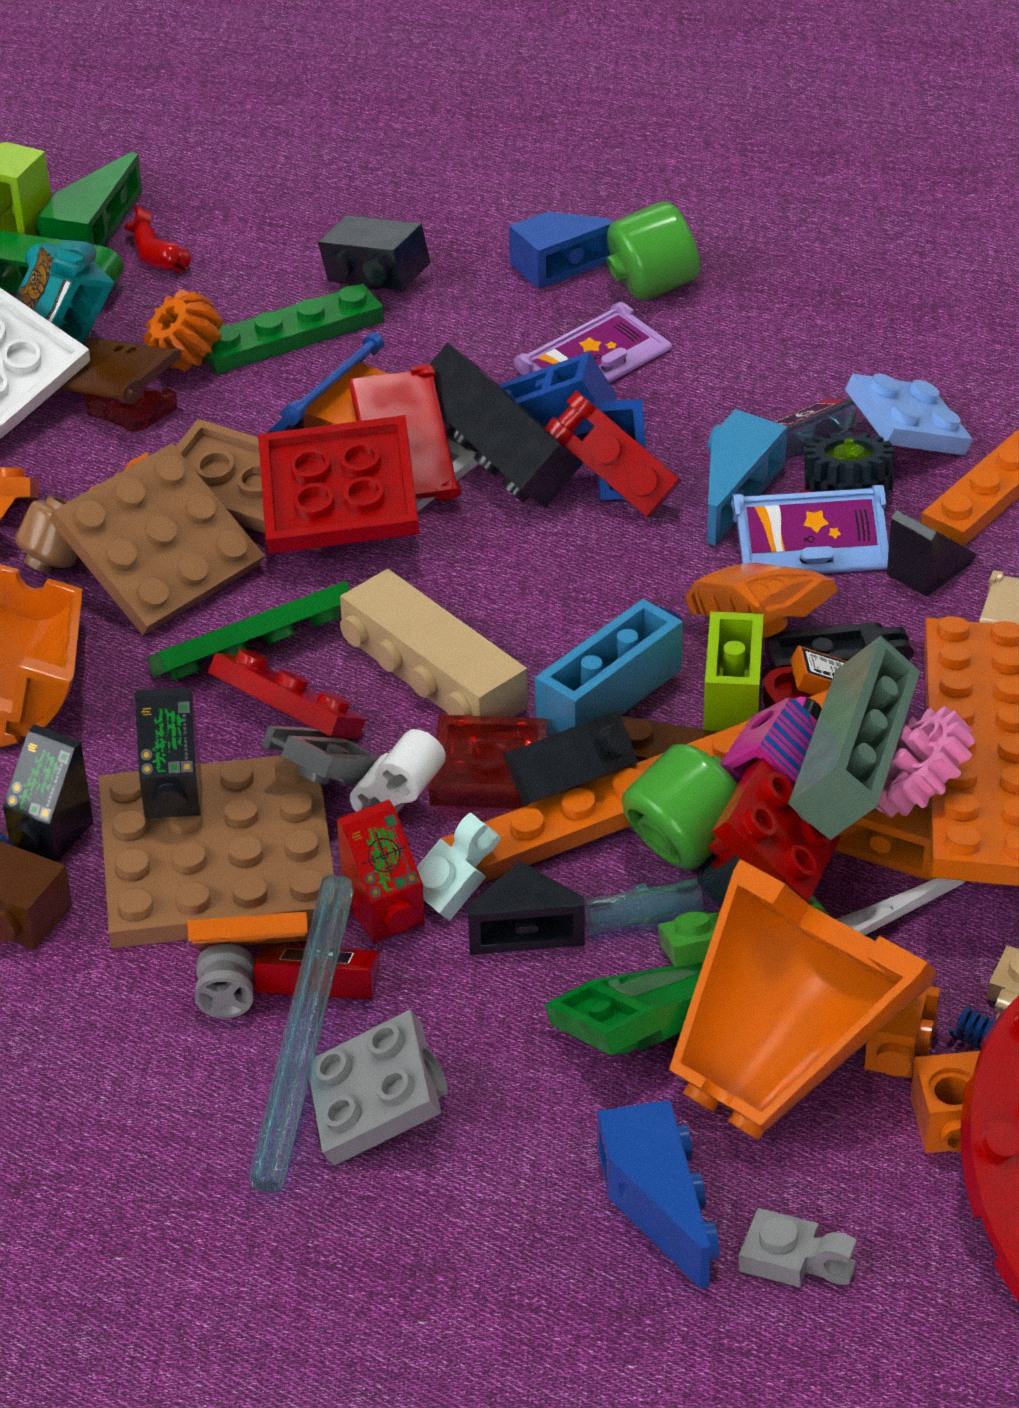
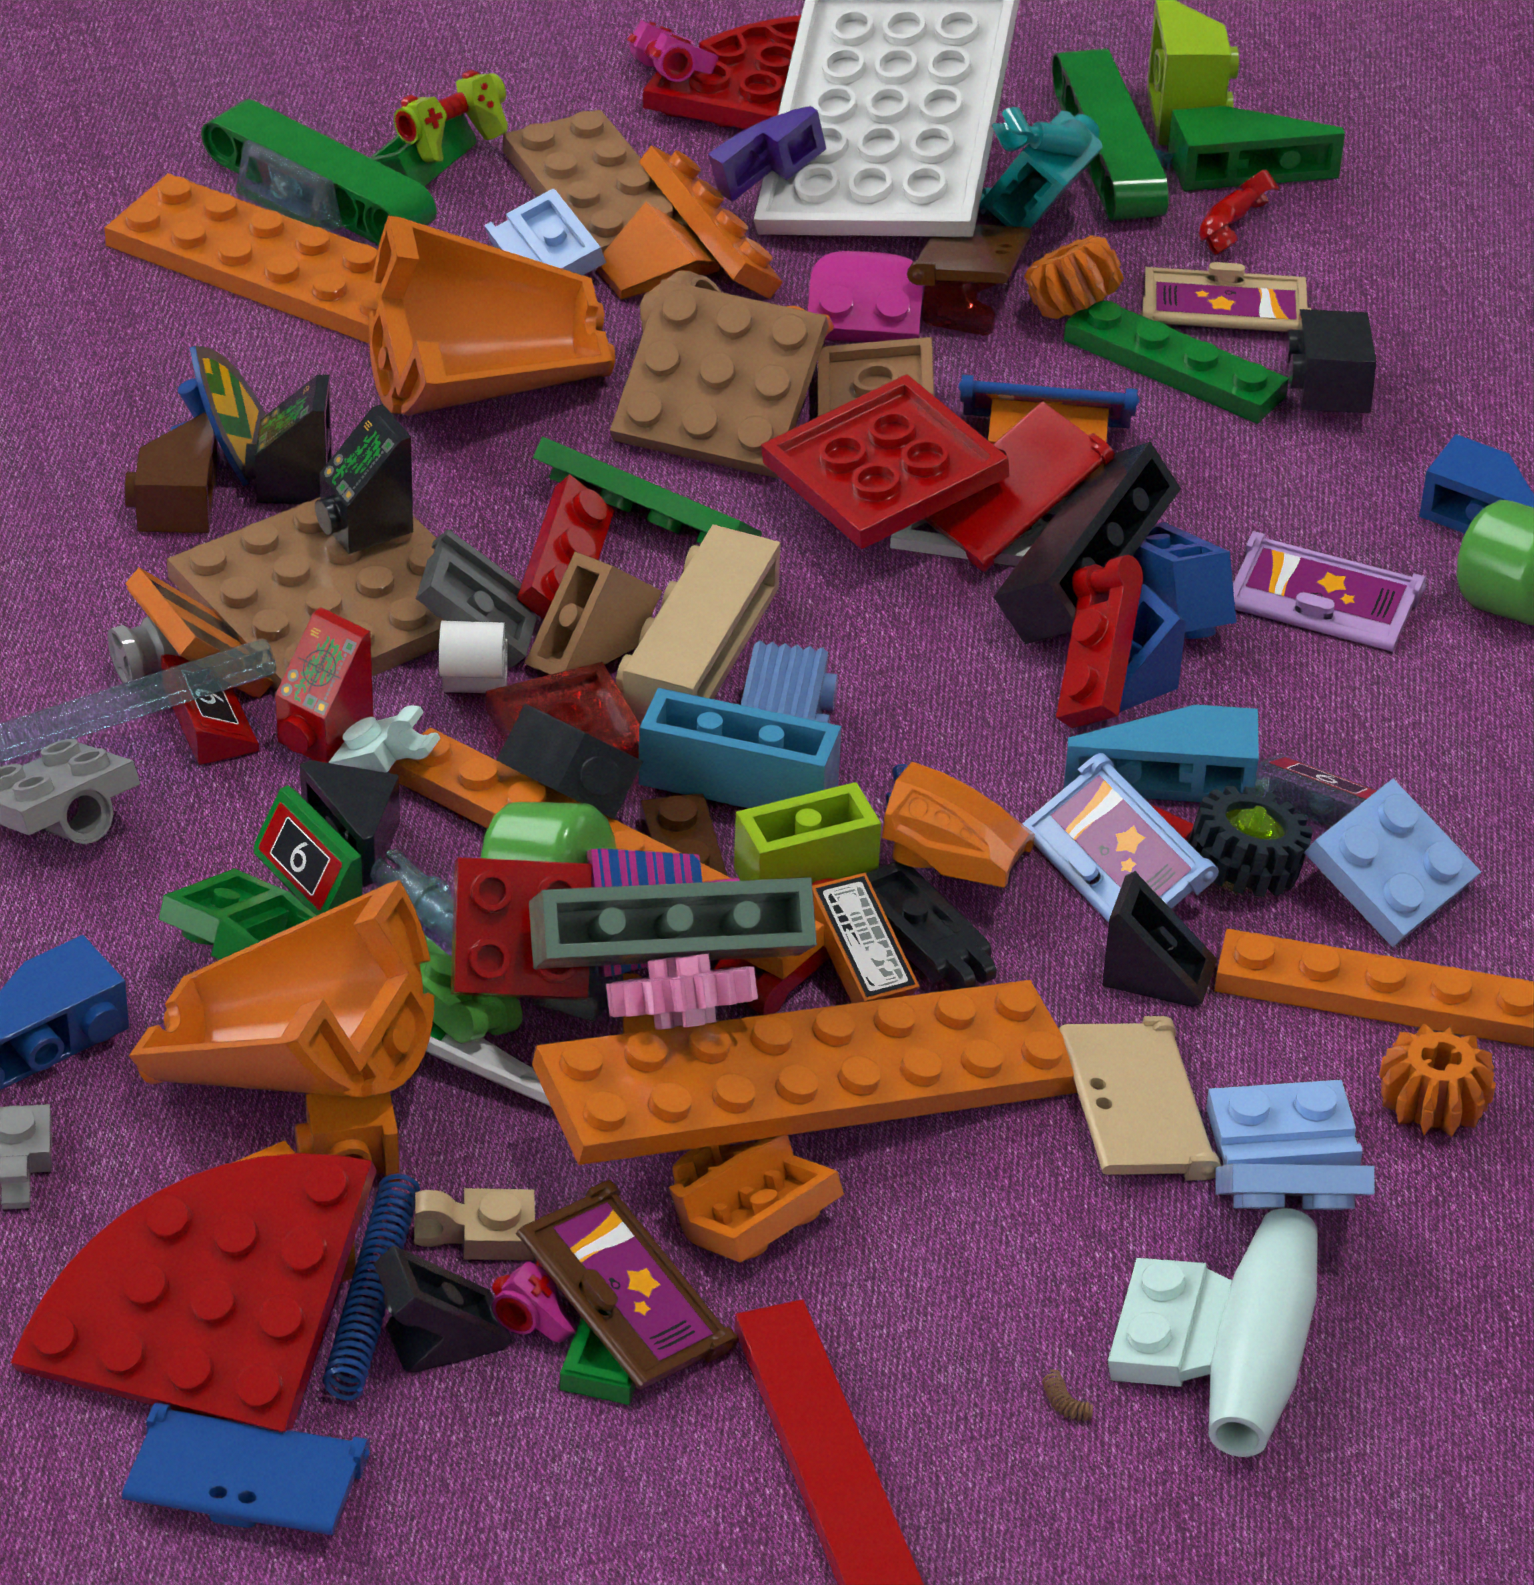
camera: 60 degrees right, 0 degrees up
none -> slope [254,785,363,916]
none -> medium nougat slope [524,552,662,683]
none -> medium blue brick [741,640,838,723]
none -> dark pink slope [808,251,923,343]
none -> door [1139,262,1311,332]

